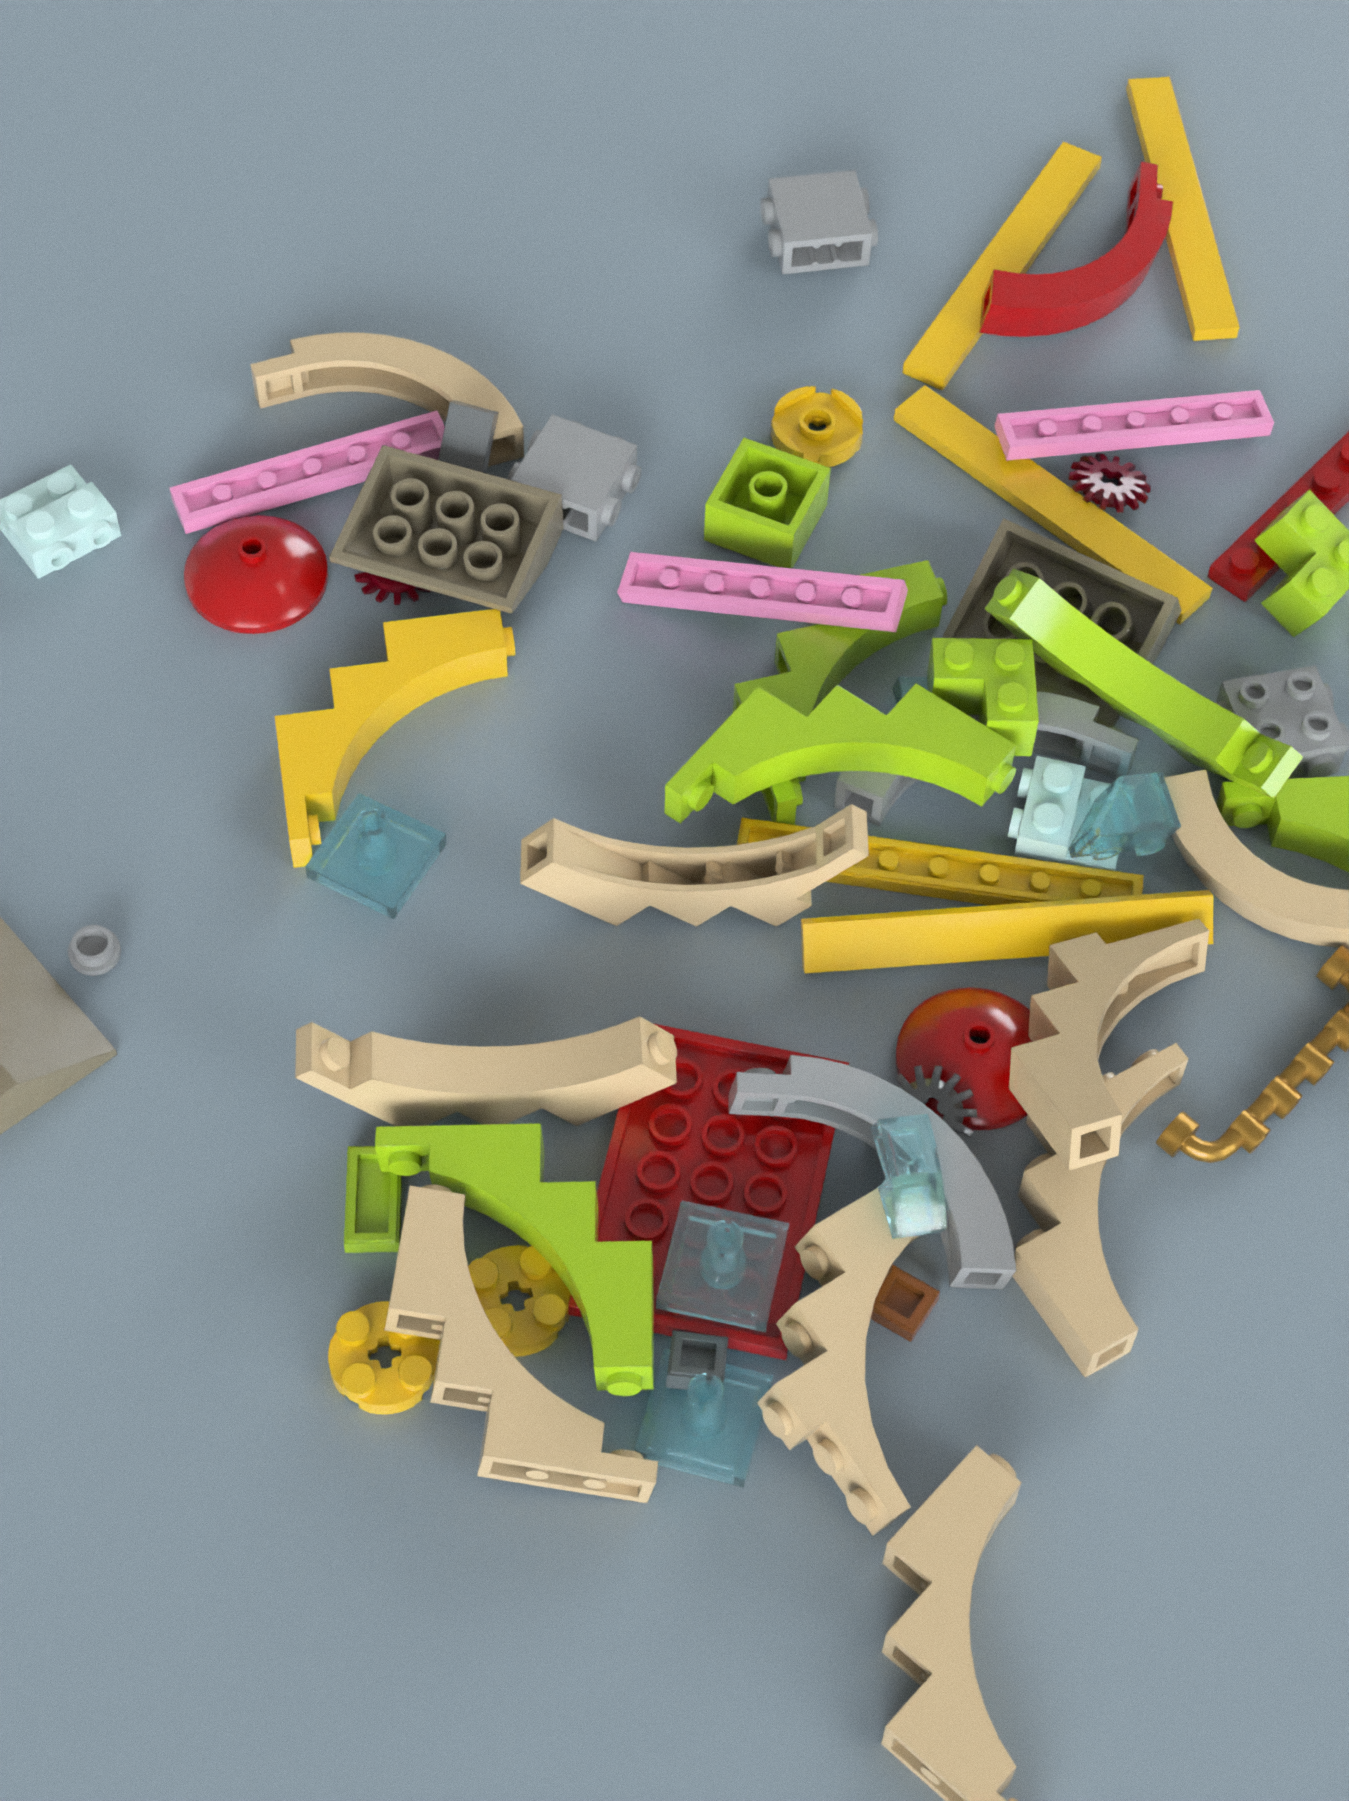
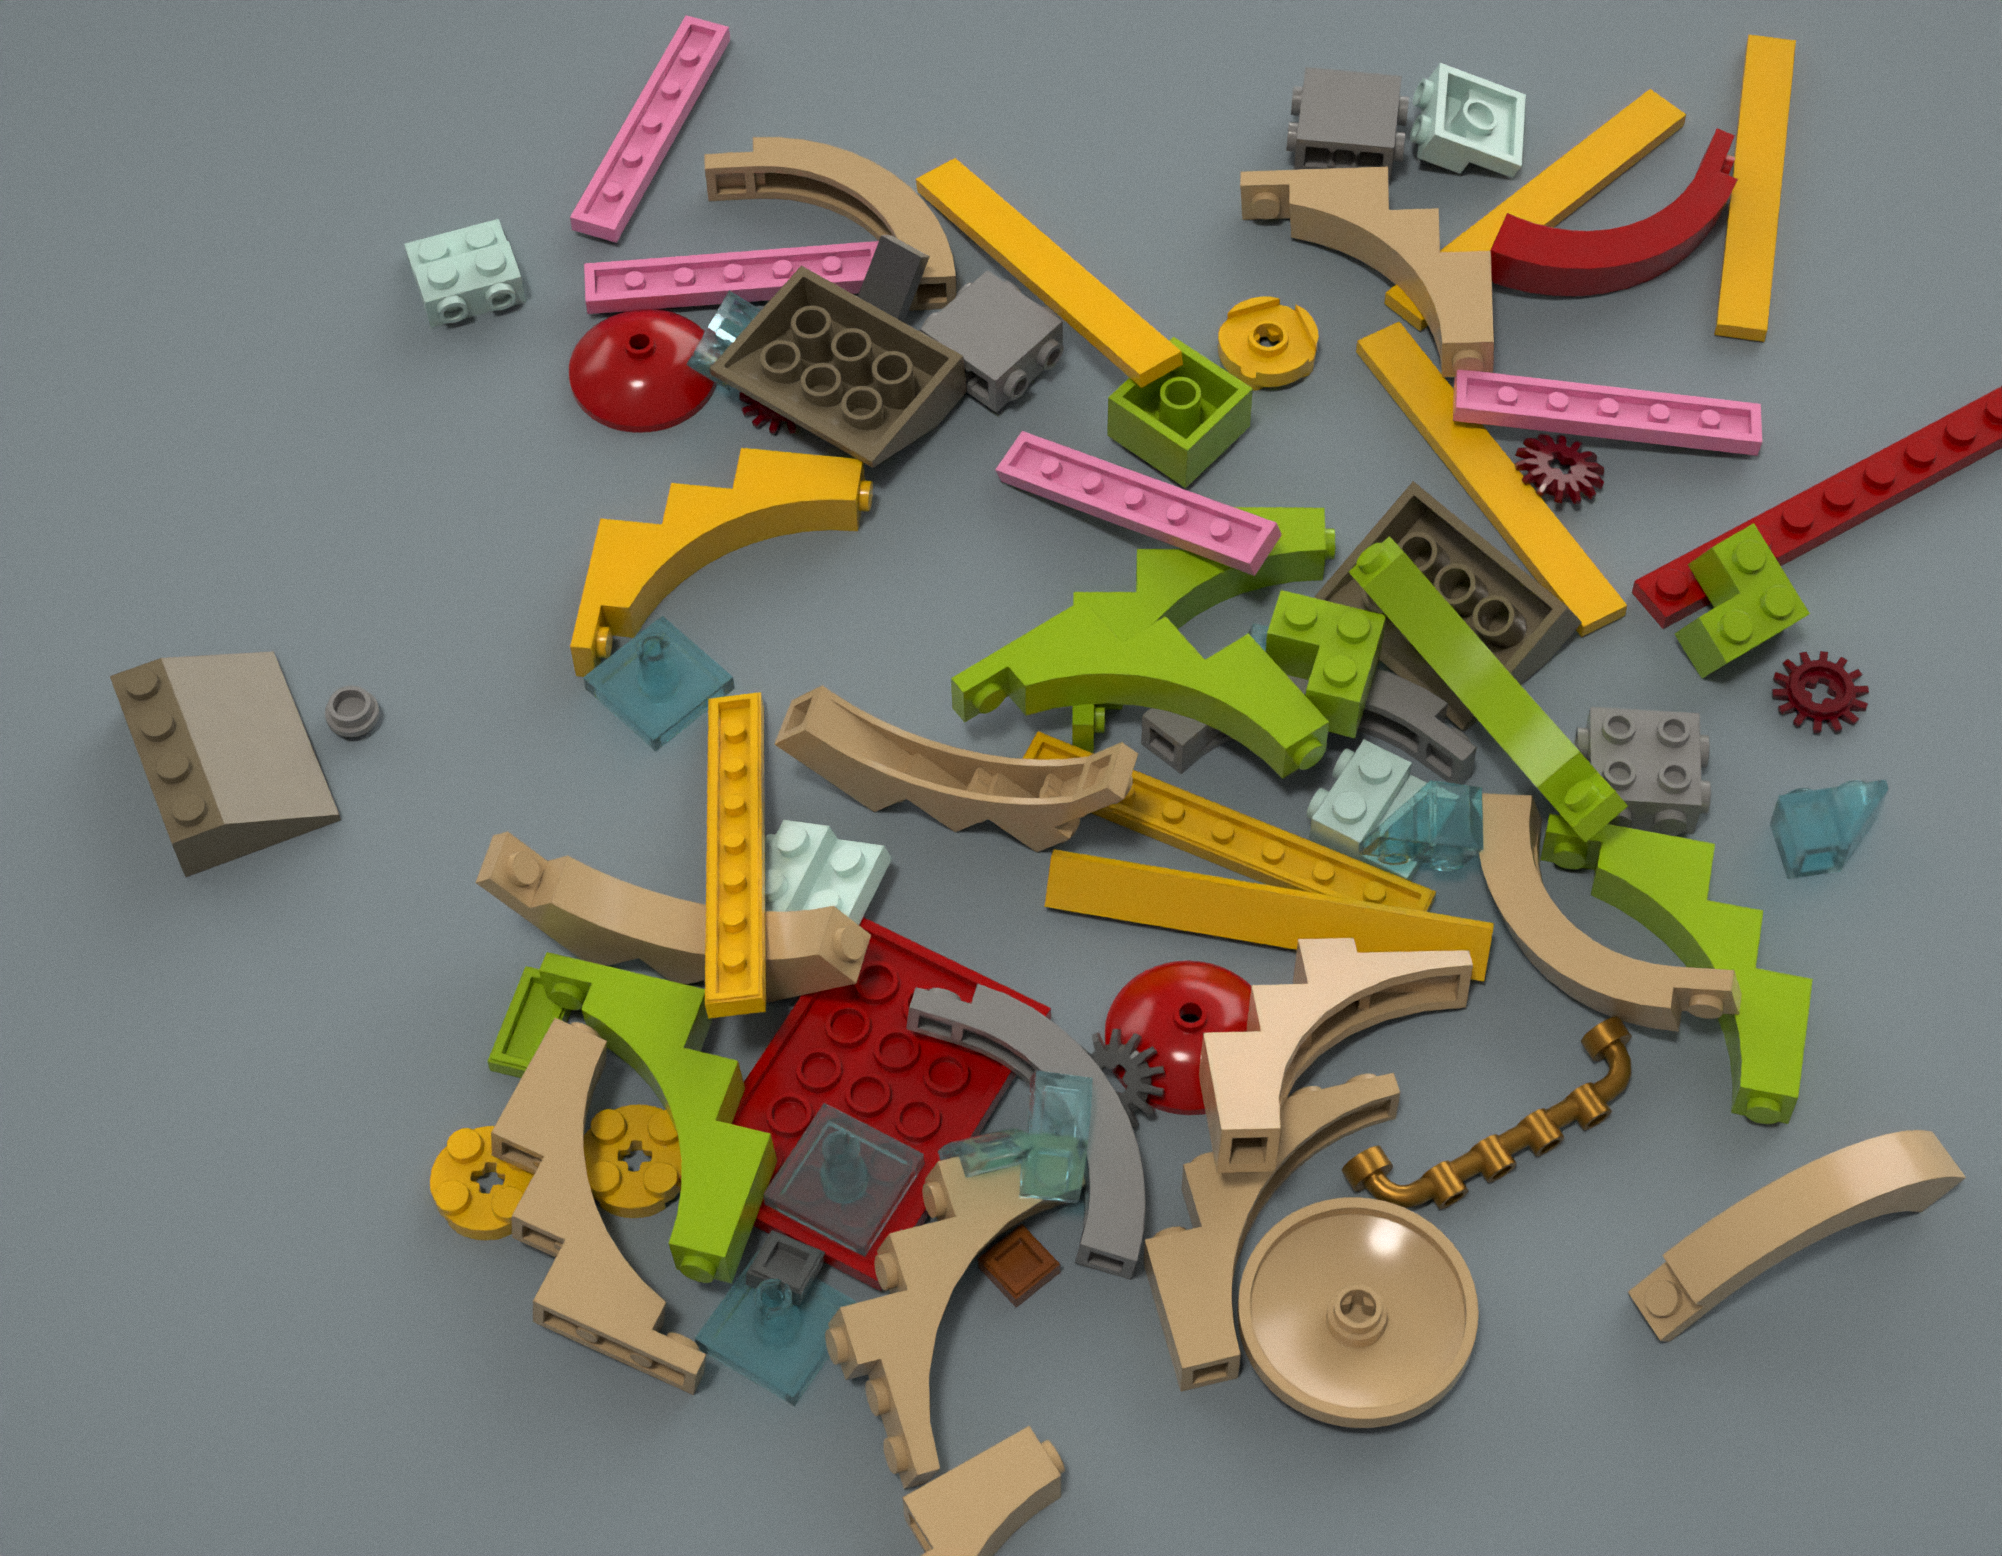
camera: 20 degrees right, 0 degrees up
none -> bright pink plate [570,15,730,243]
none -> clear light blue slope [686,290,761,391]
none -> yellow tile [705,692,766,1019]
none -> light aqua plate [765,820,892,925]
none -> yellow tile [915,158,1183,388]
none -> clear light blue slope [938,1128,1035,1178]
none -> tan dish [1237,1197,1479,1428]
none -> tan arch [1240,167,1494,377]
none -> light aqua plate [1410,63,1526,178]

